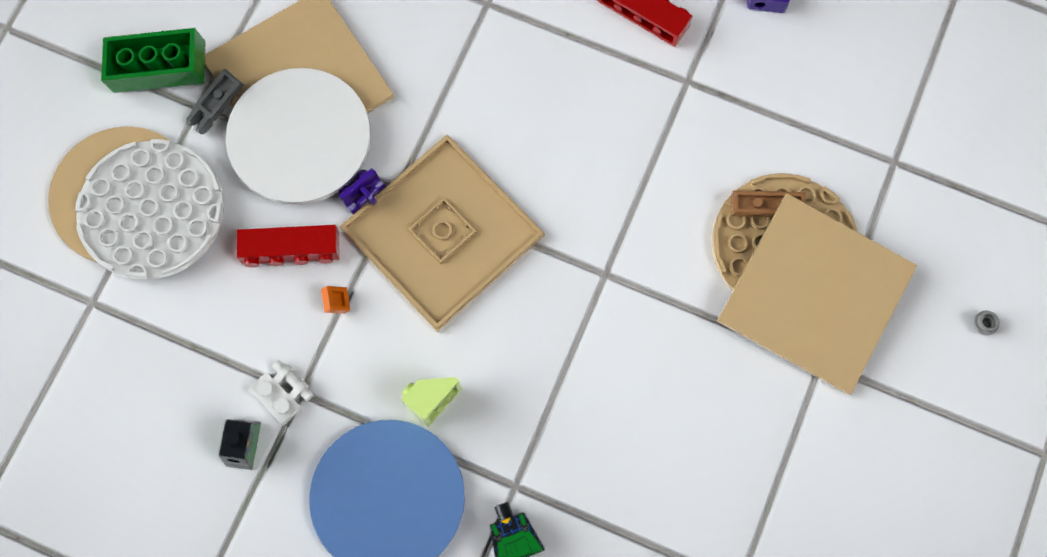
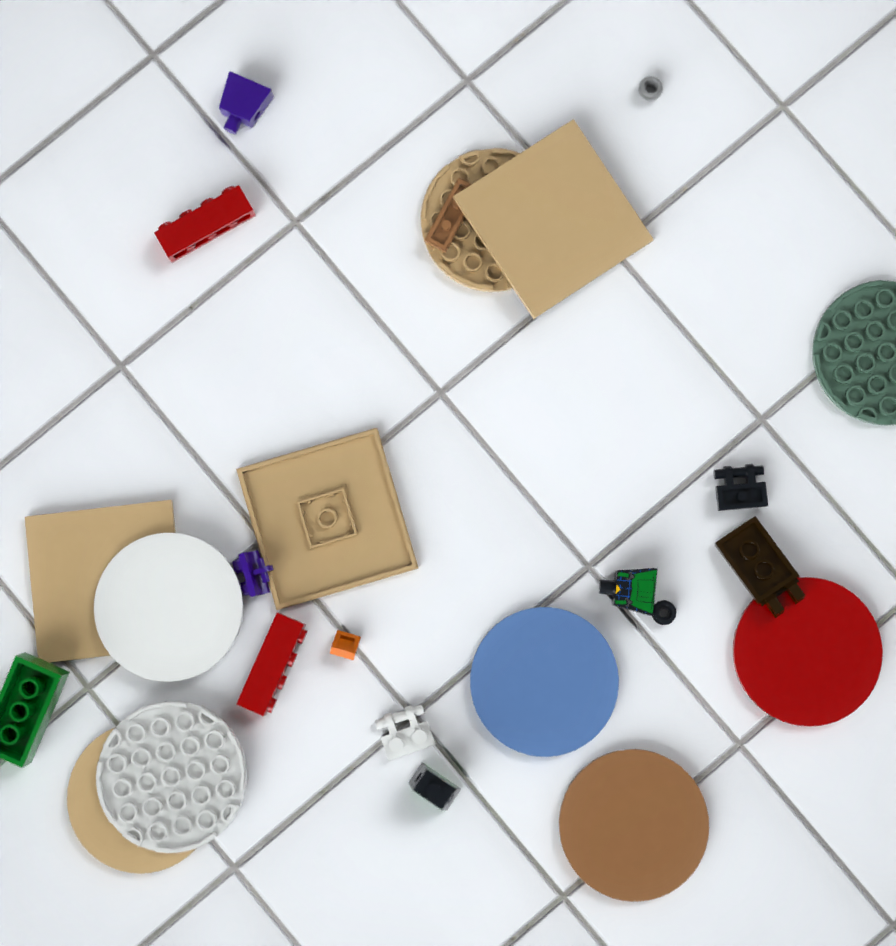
camera: 60 degrees left, 10 degrees up
dark grey hinge [186,69,244,135] -> none
yellowish green slope [401,377,462,427] -> none

